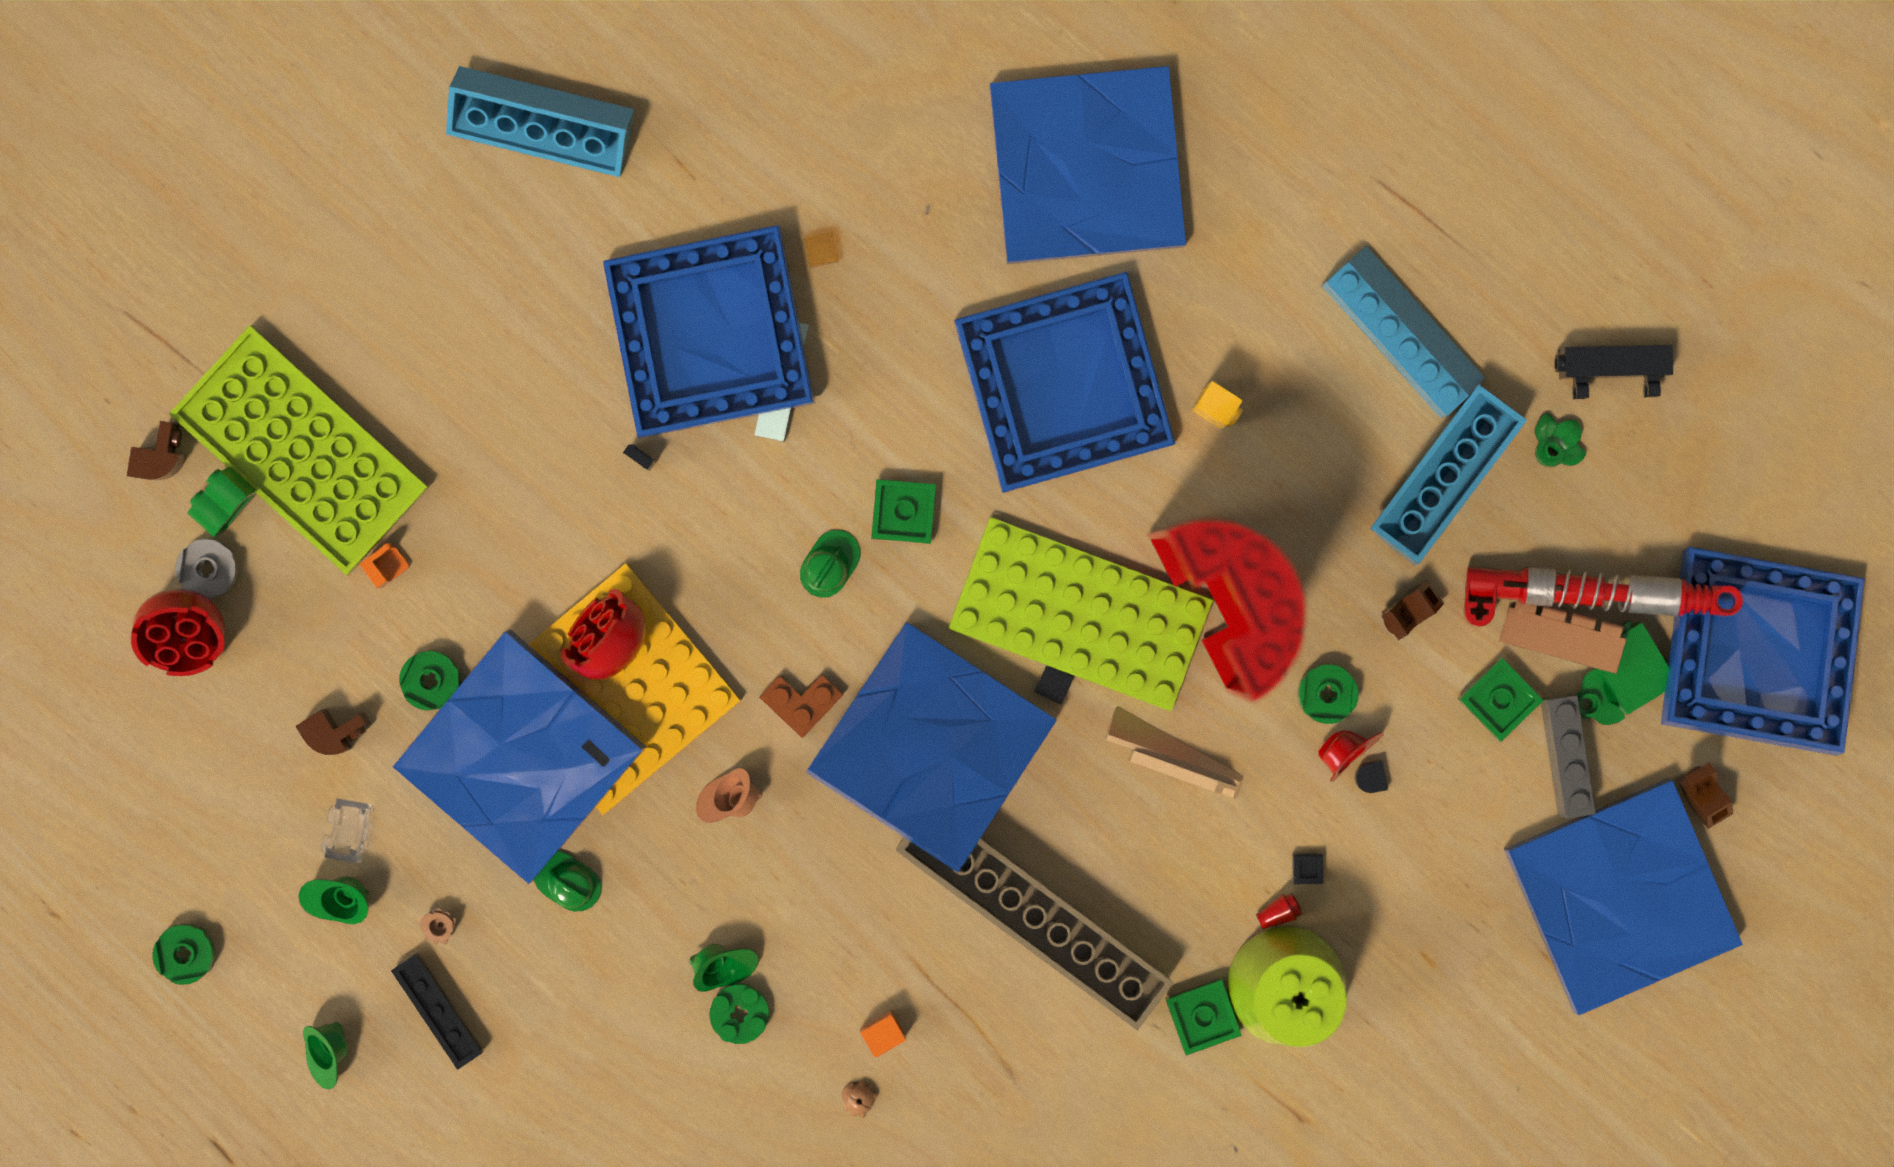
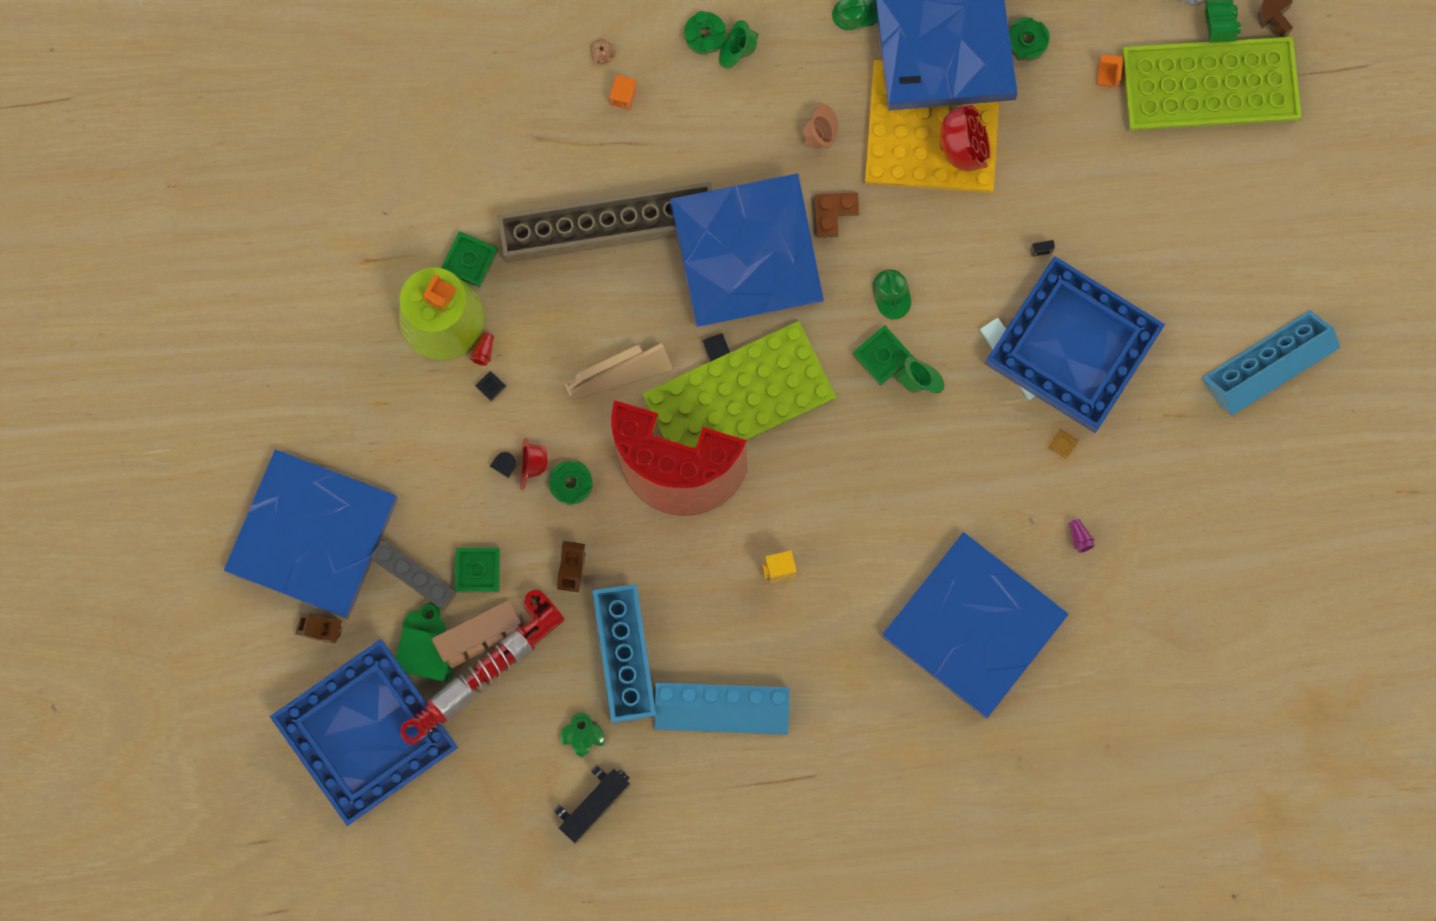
camera: 135 degrees right, 10 degrees down
blue tile [954,272,1175,493] -> none
none -> orange panel [422,274,456,312]
none -> green piece [896,357,945,394]
none -> magenta cone [1068,519,1095,553]

